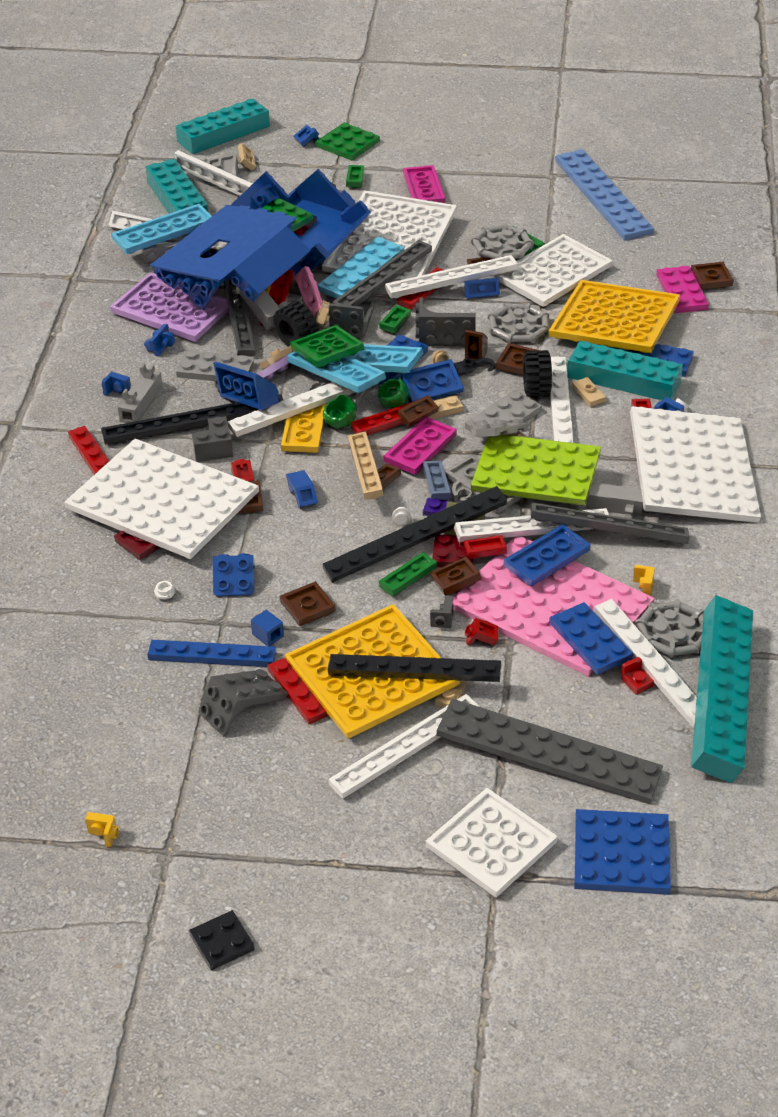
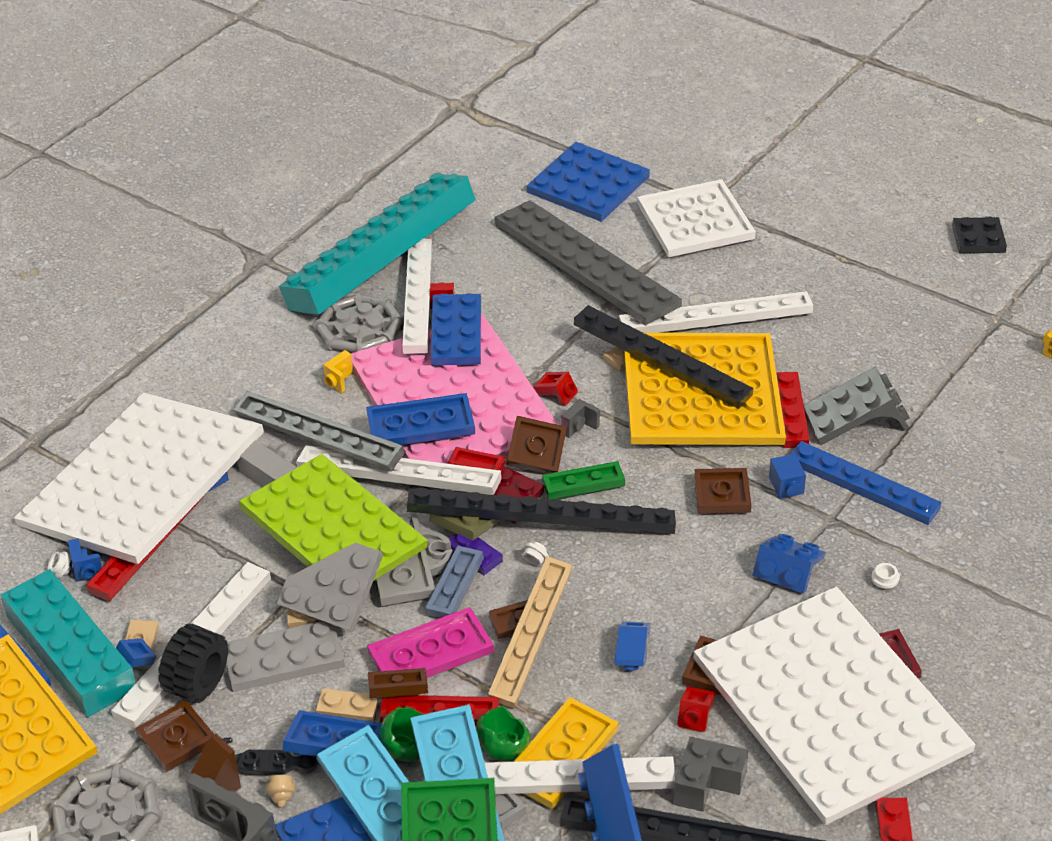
camera: 150 degrees left, 0 degrees up
none -> blue plate [116,638,157,667]

